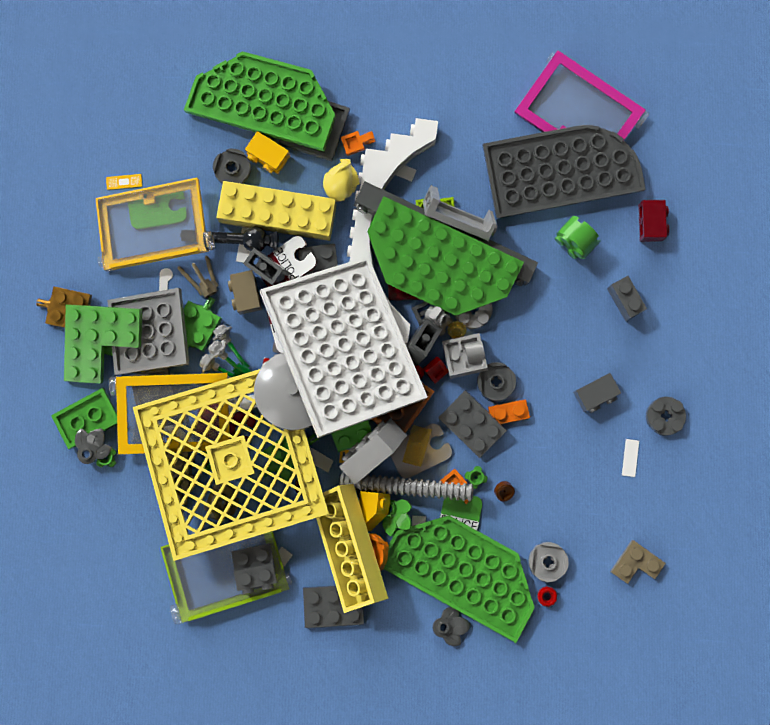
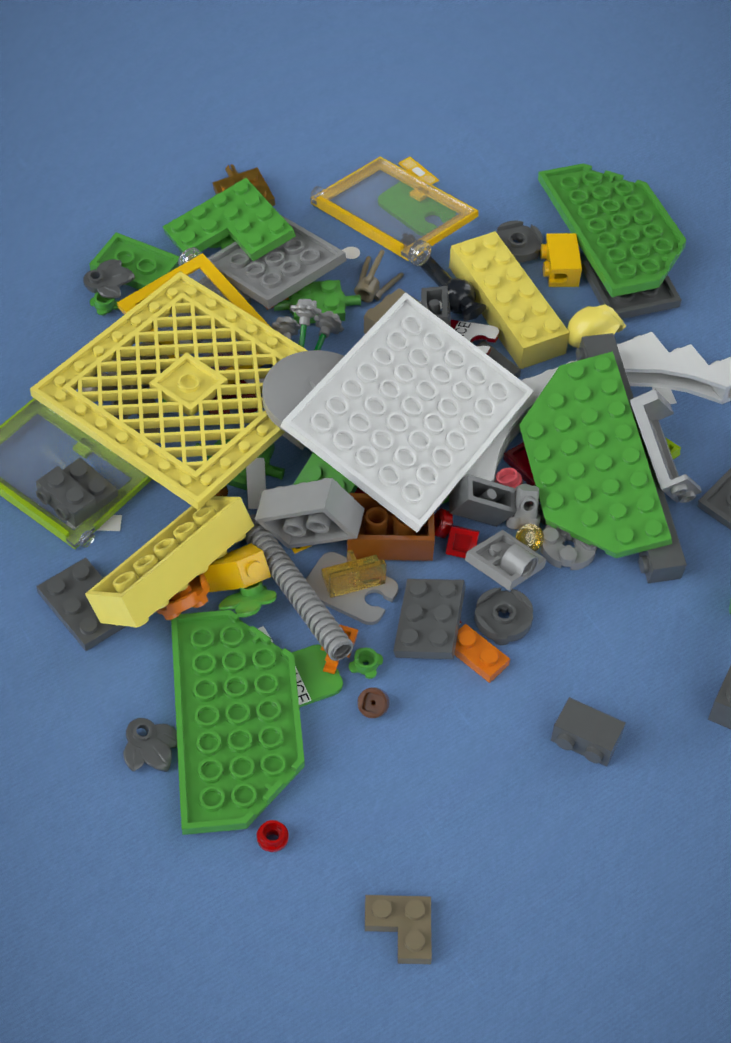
camera: 50 degrees right, 30 degrees down
orange plate [341,131,376,156] -> none
light grey plate [528,542,569,582] -> none
white sticker [622,439,639,477] -> none
dark grey plate [646,397,686,435] -> none
none -> coral plate [495,467,523,488]

